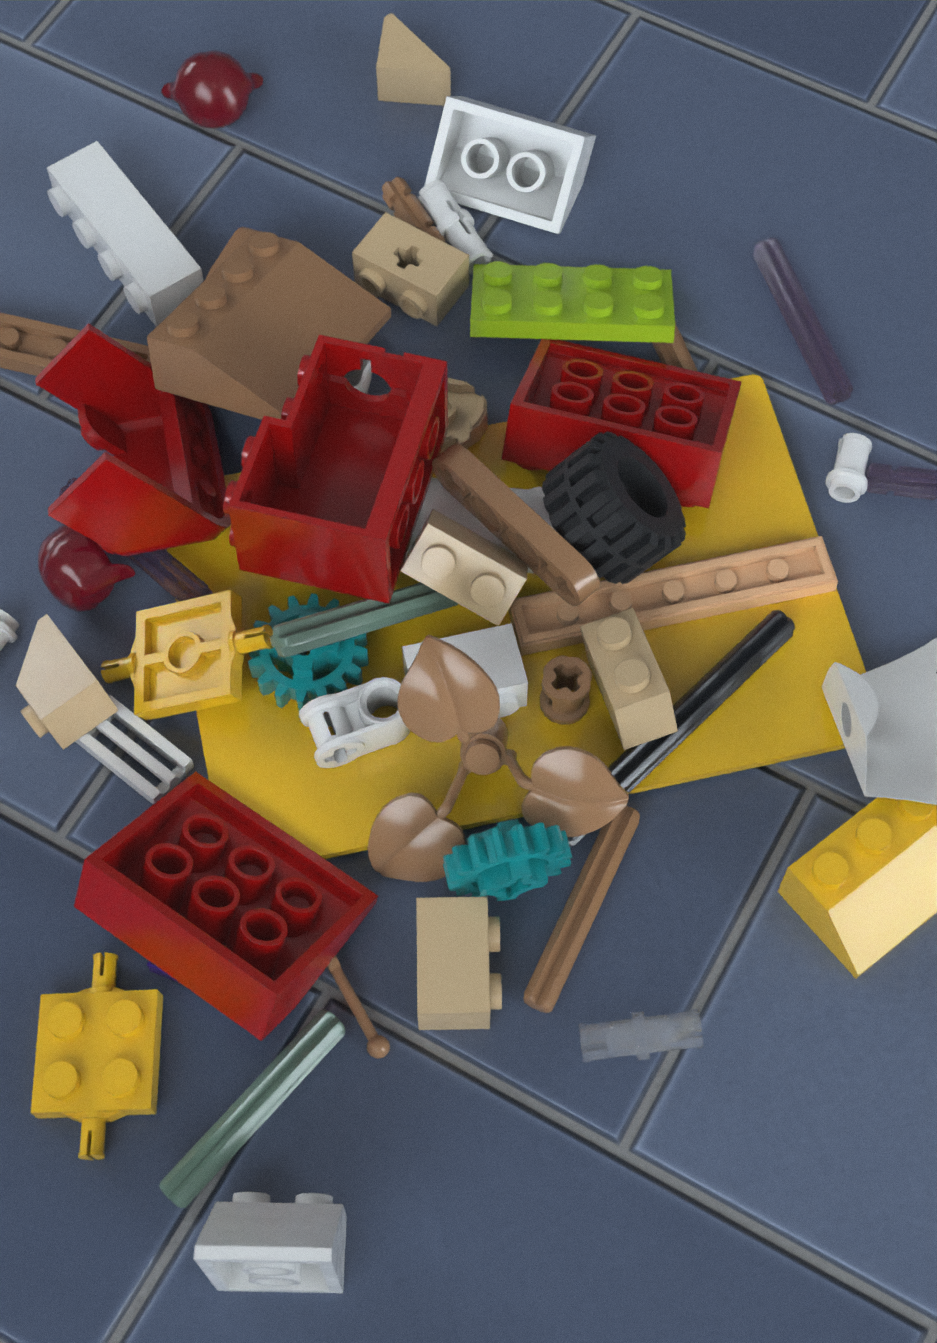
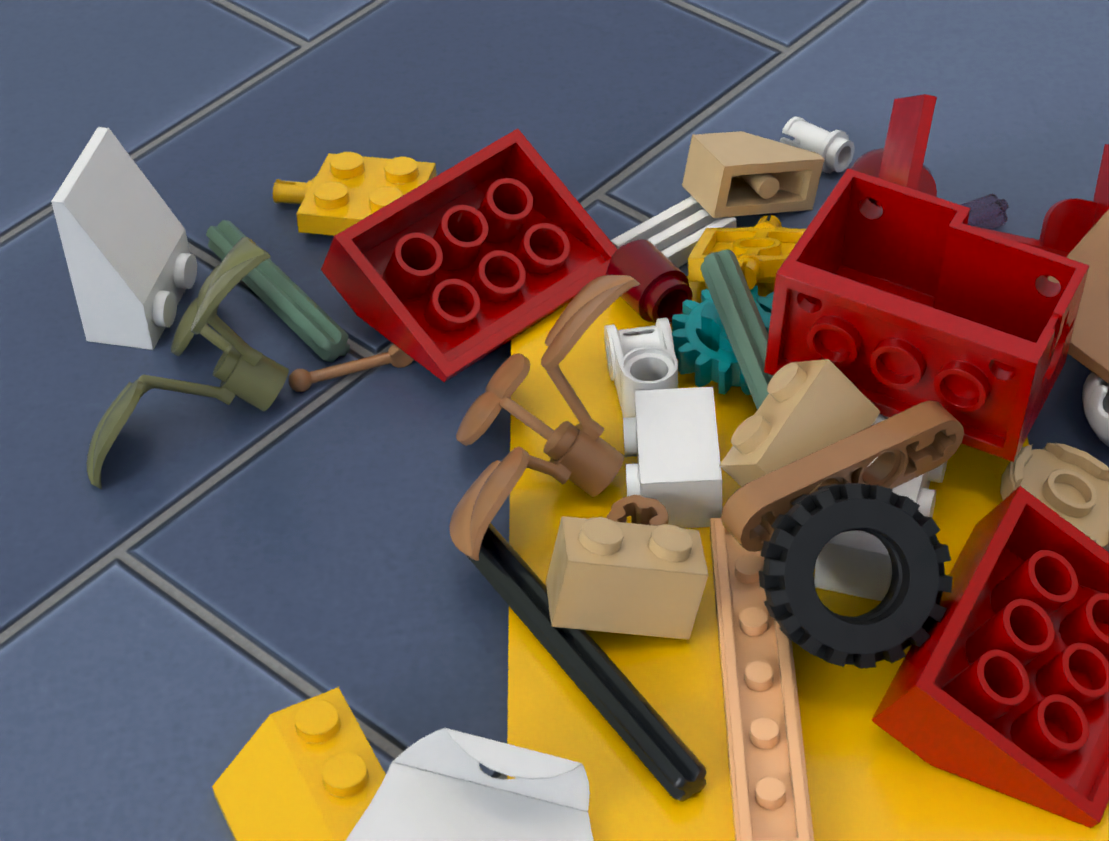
camera: 105 degrees right, 20 degrees down
tan brick [416,897,502,1030] -> none
teal gear [443,820,573,901] -> none
medium nougat axle [523,805,640,1013] -> none
clear pin [578,1009,703,1063] -> none
none -> olive plant [86,237,289,489]
none -> dark red brick [606,239,693,324]

